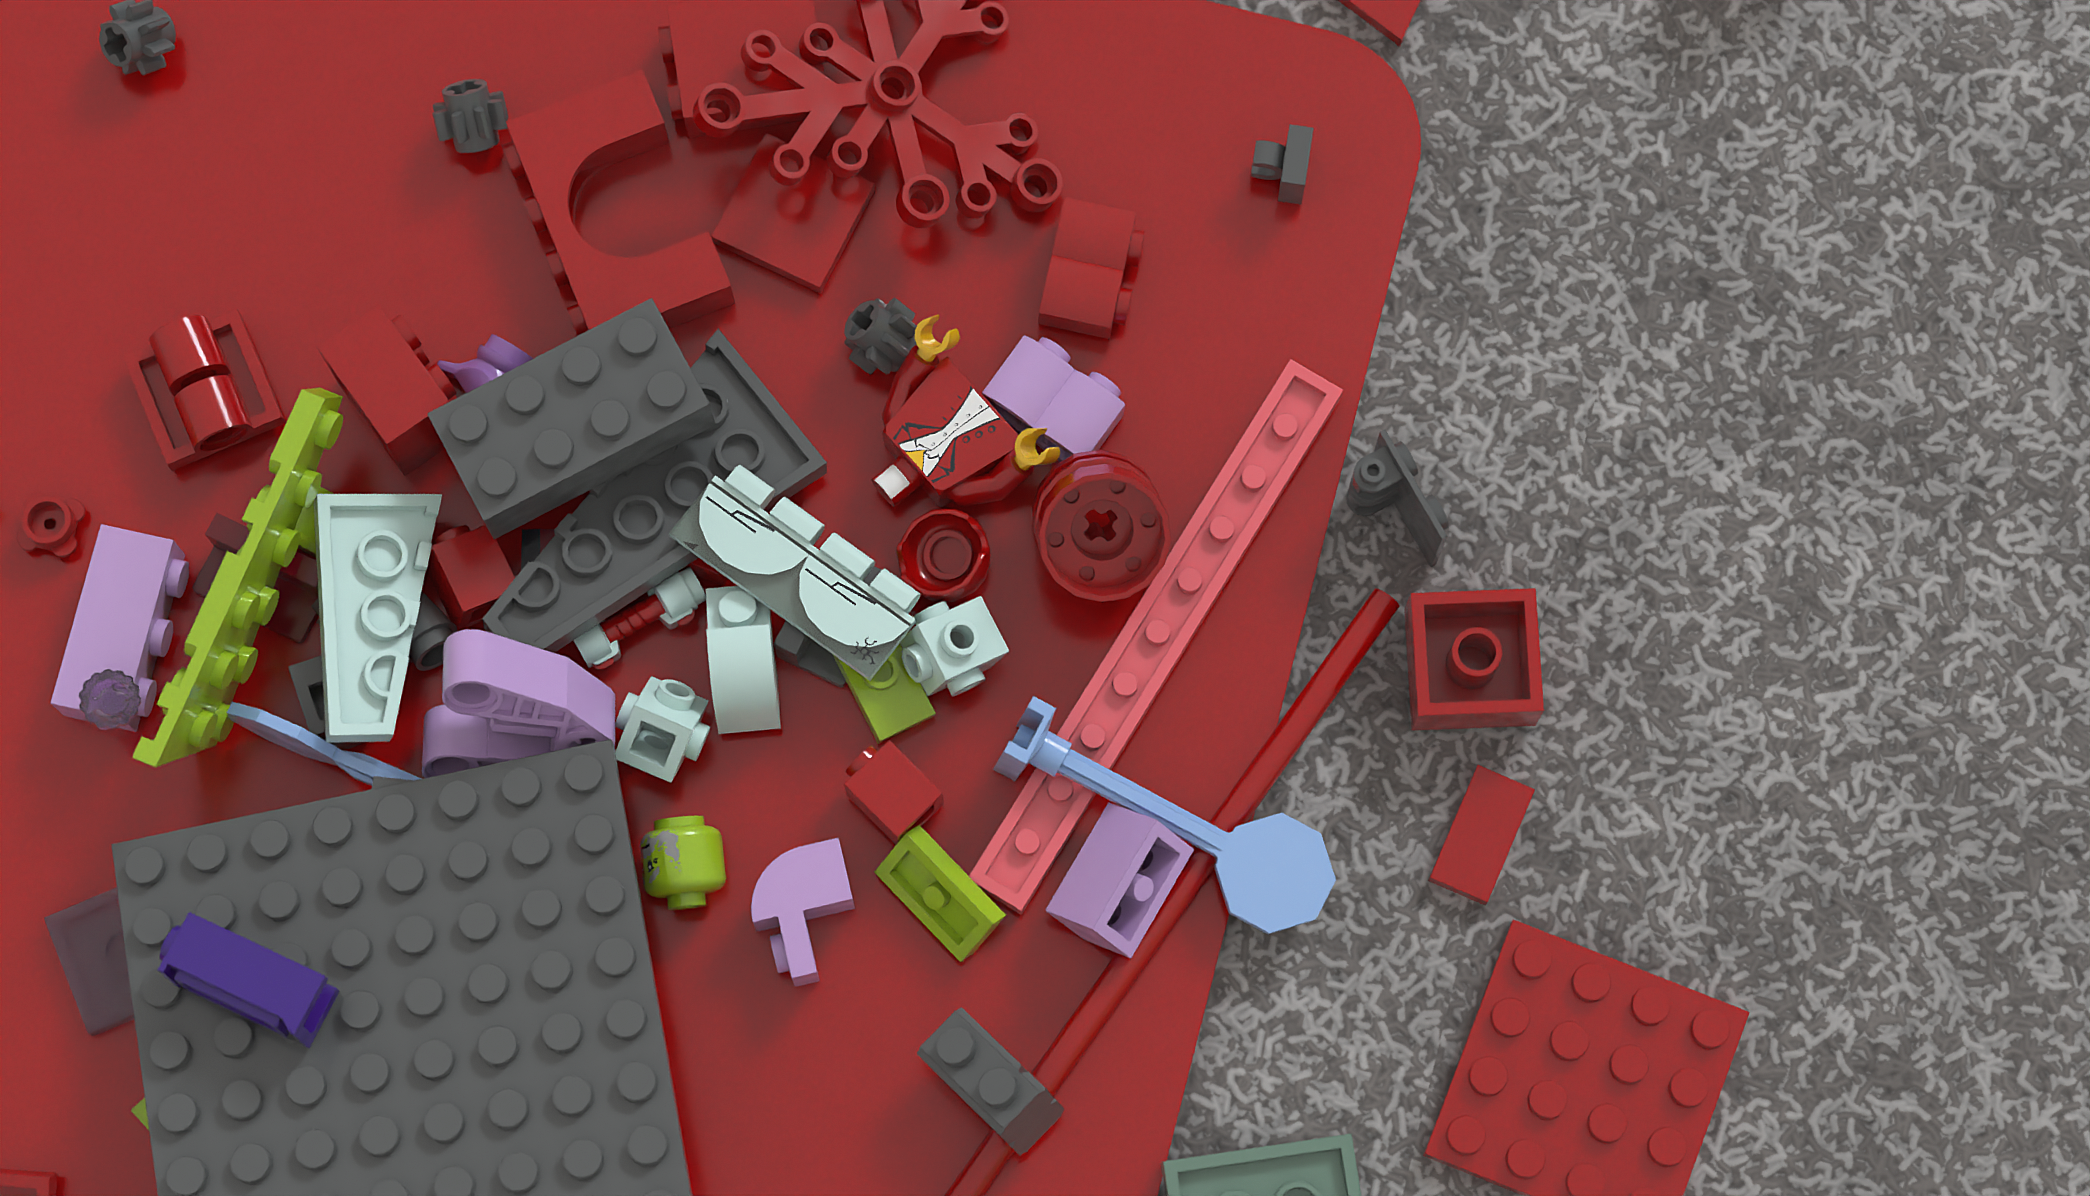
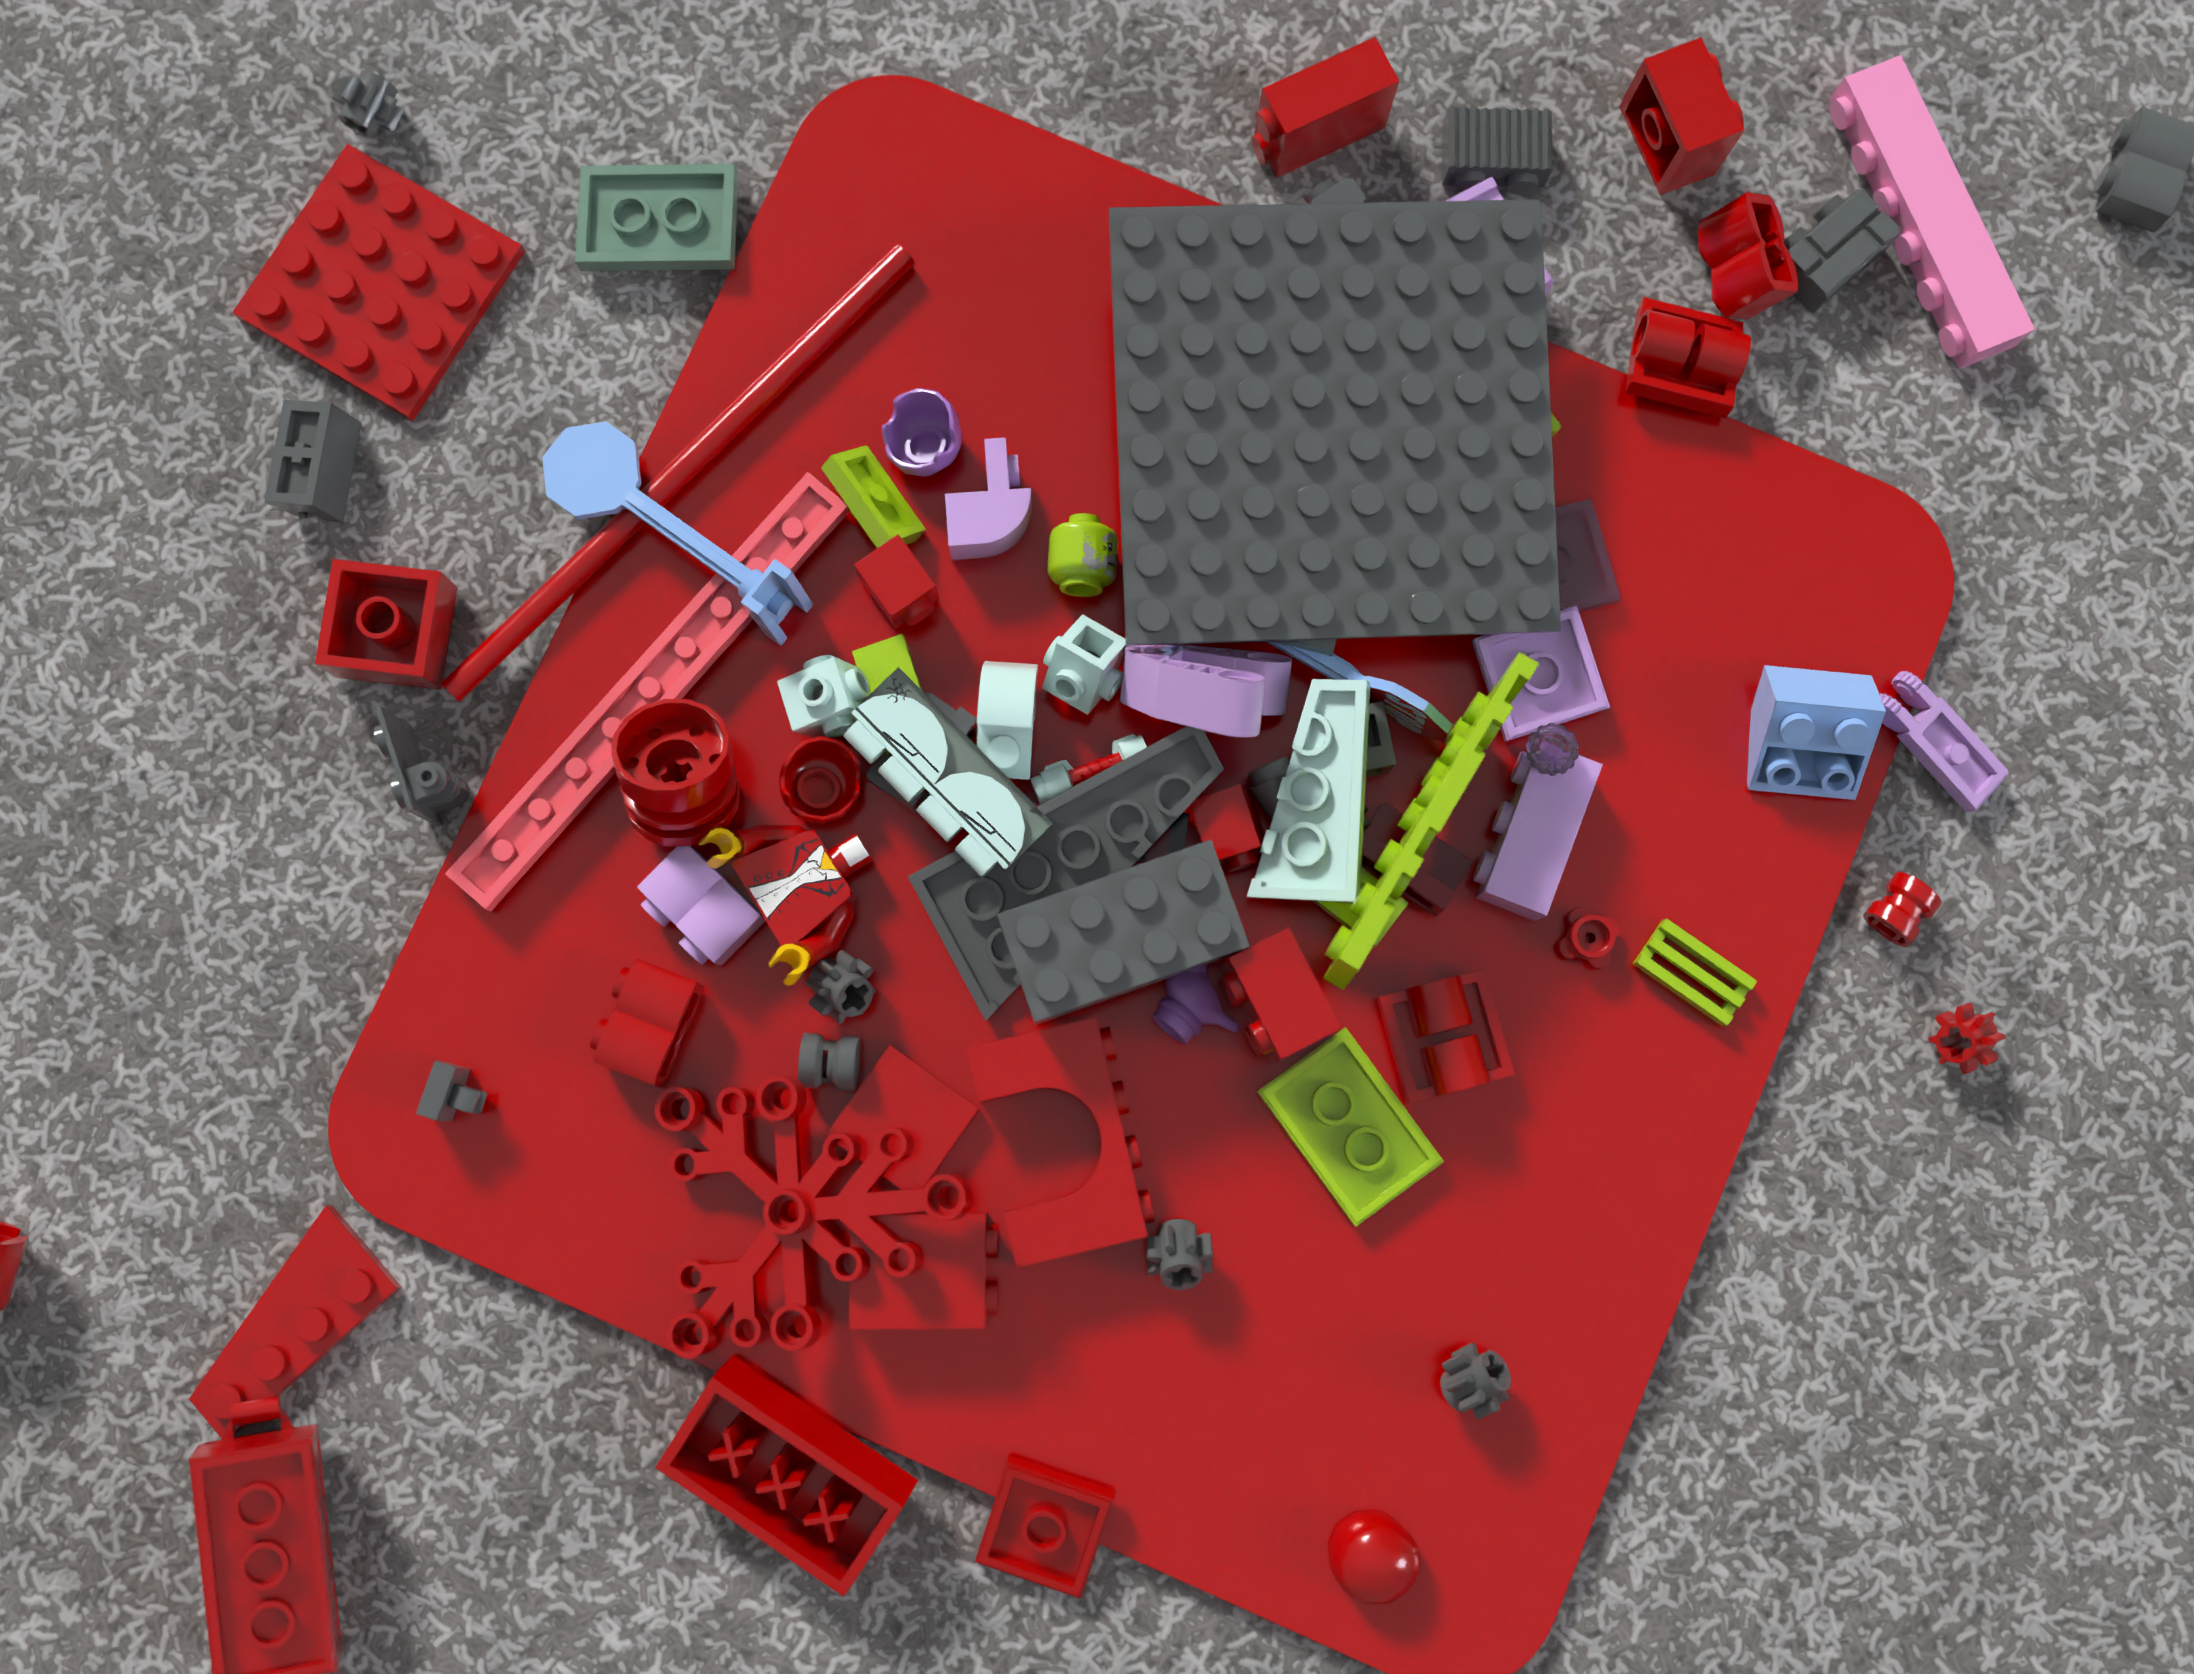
camera: 175 degrees left, 5 degrees up
dark purple window [157,912,340,1049] -> none
dark grey brick [916,1007,1065,1155] -> none
lavender brick [1045,802,1194,958] -> none
red tile [1428,765,1535,906] -> none
none -> dark grey hinge [264,400,362,523]
none -> dark grey wheel [798,1033,861,1091]
none -> medium lavender hair [882,388,963,477]
none -> lime tile [1256,1027,1444,1227]
none -> lavender plate [1472,605,1610,742]

